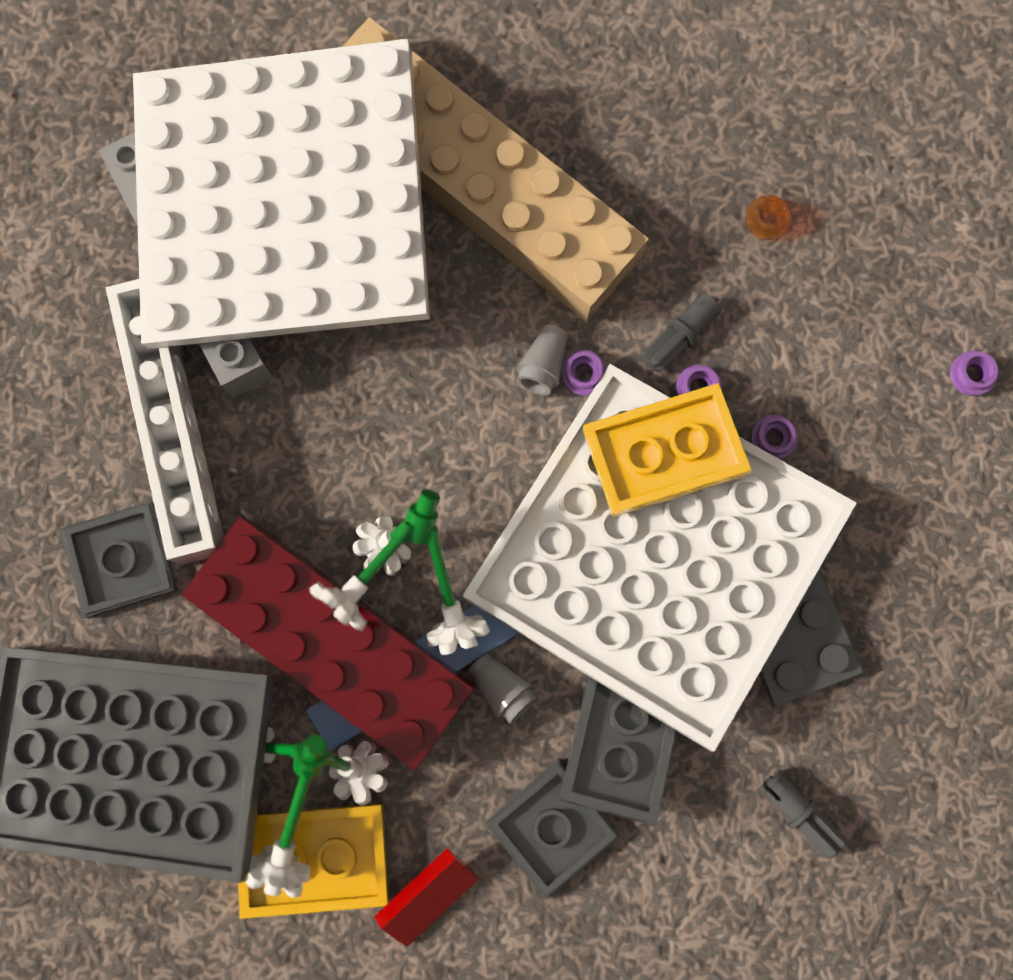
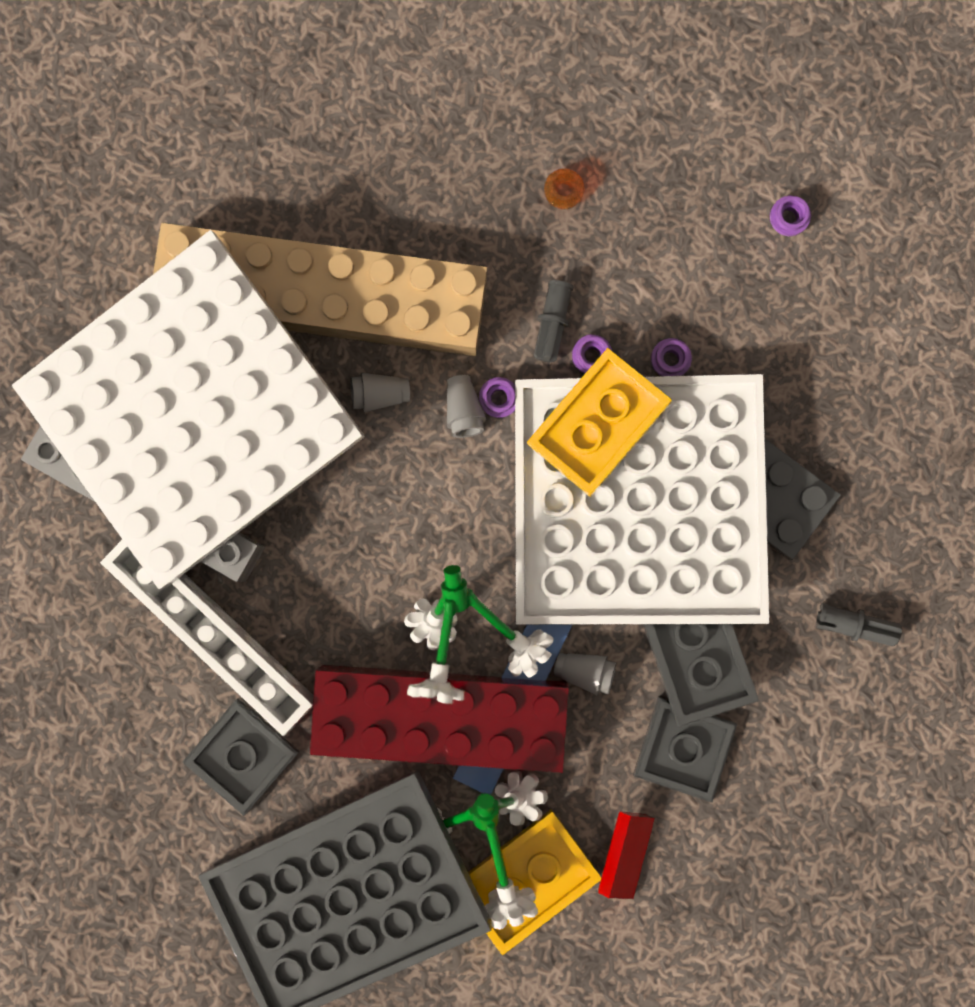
camera: 30 degrees left, 5 degrees up
none -> light grey cone [350,372,410,413]

